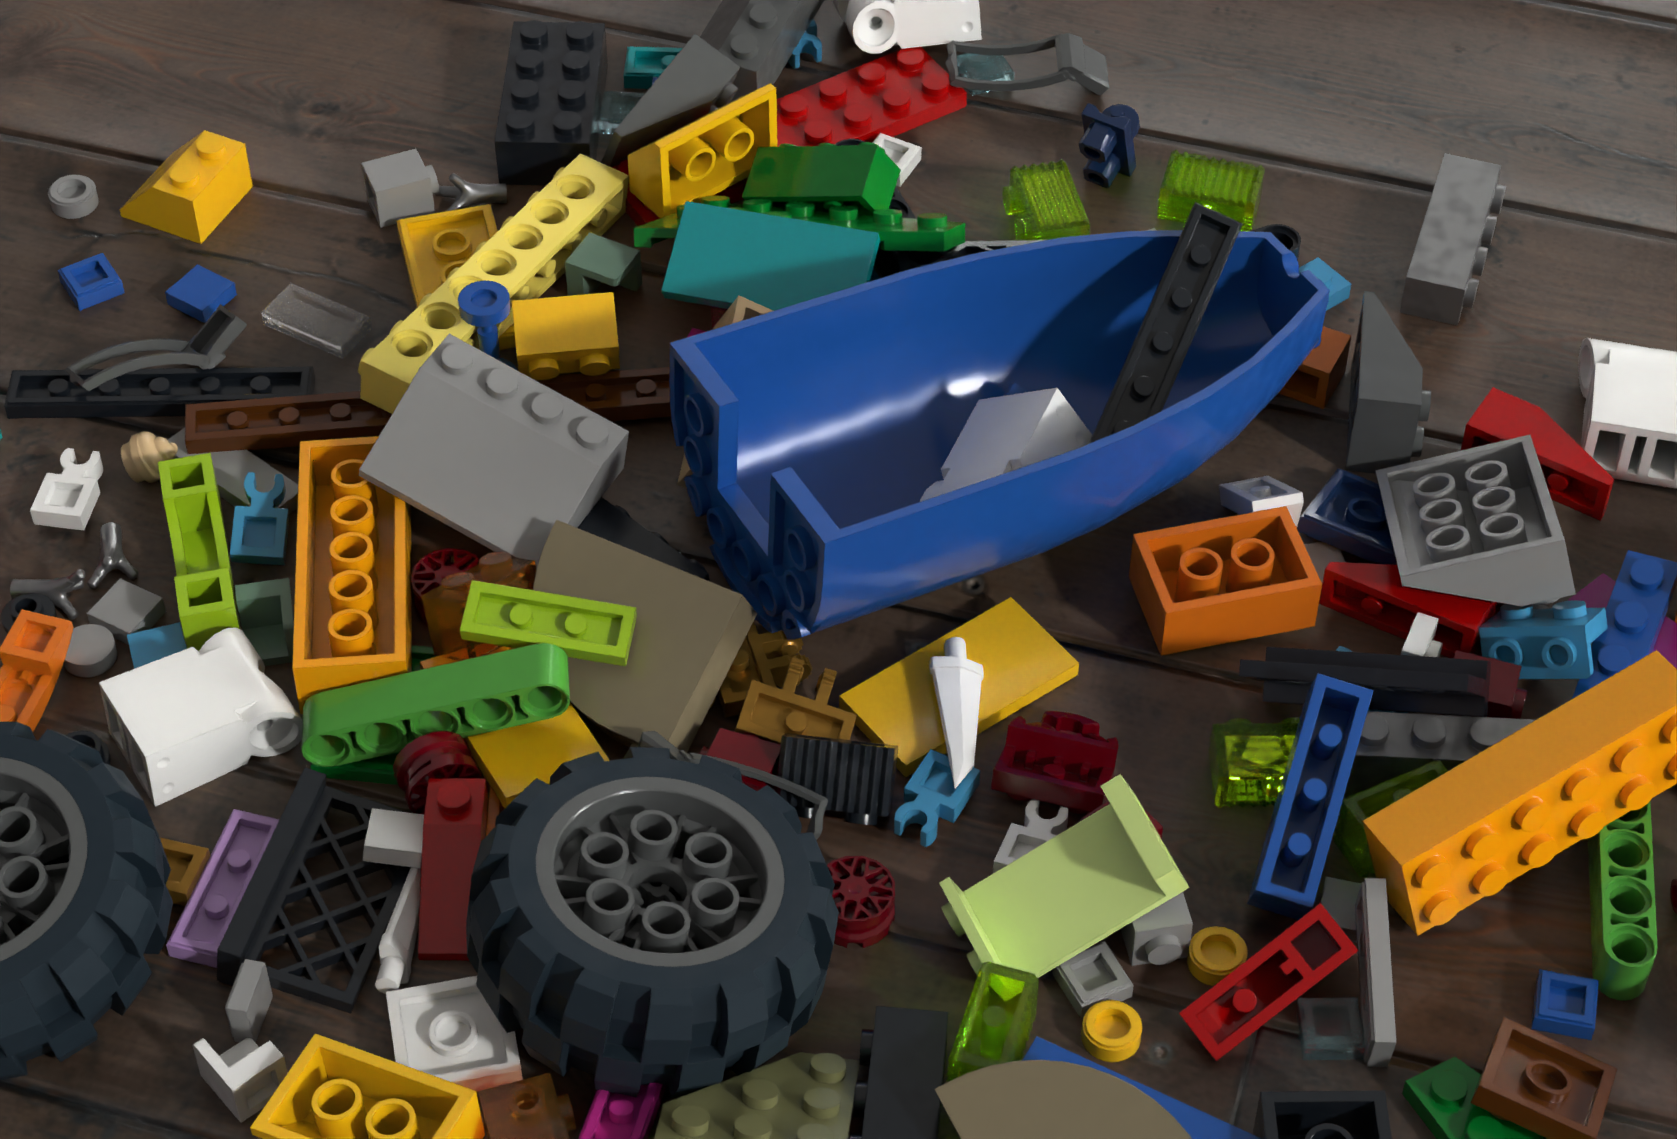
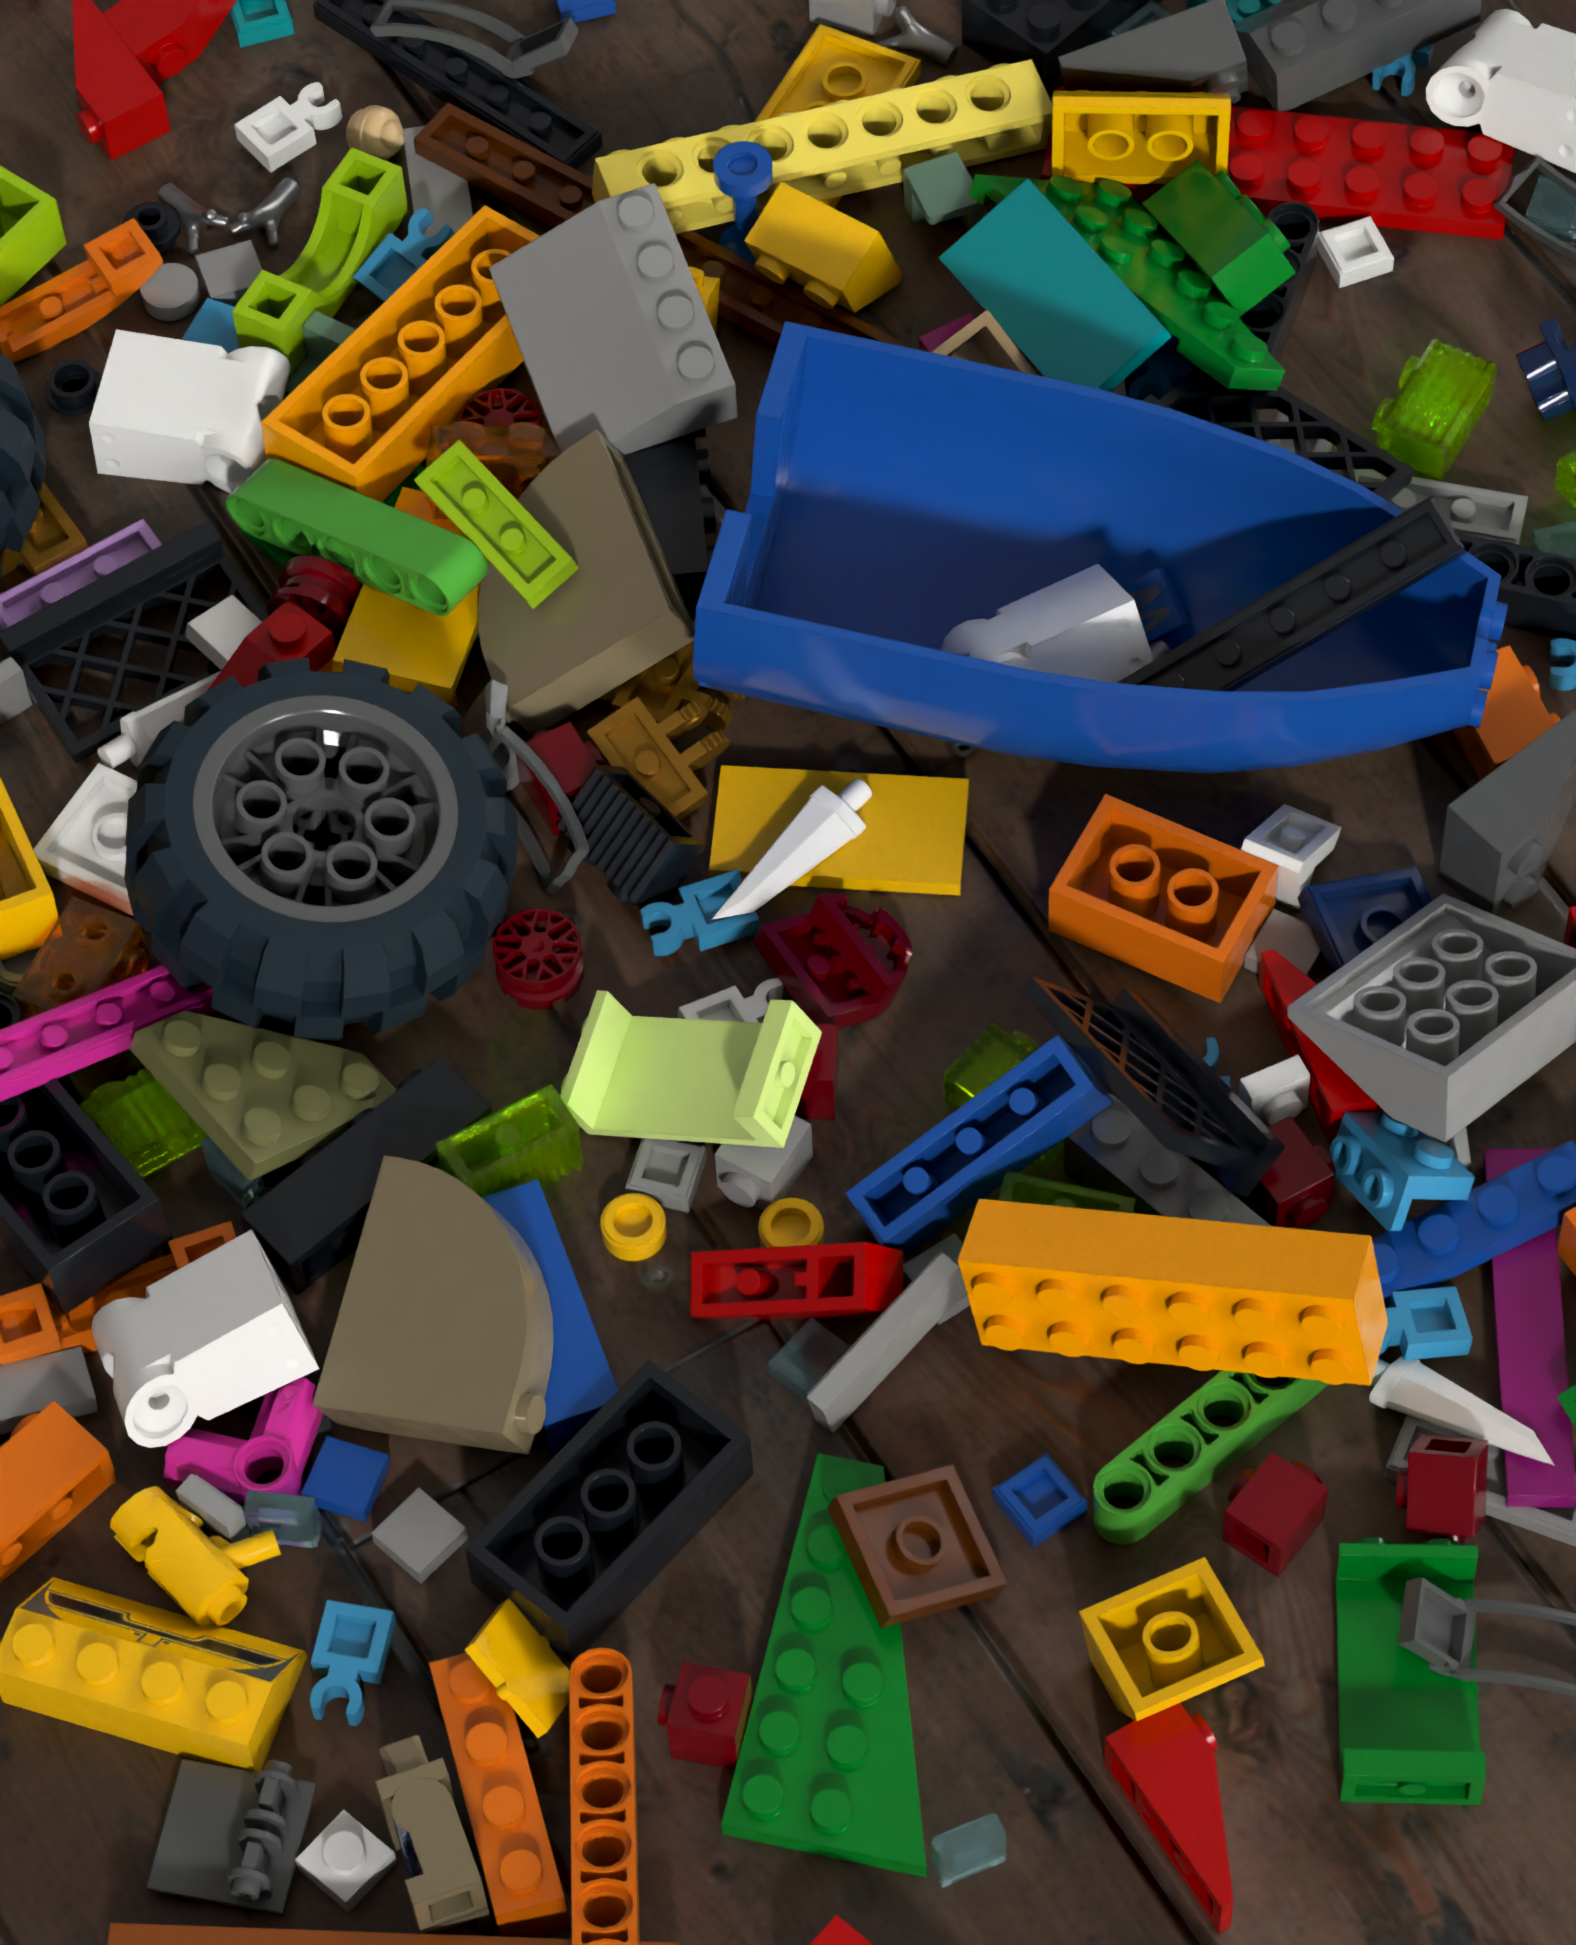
camera: 45 degrees right, 10 degrees up
clear tile [261,283,372,359] -> none

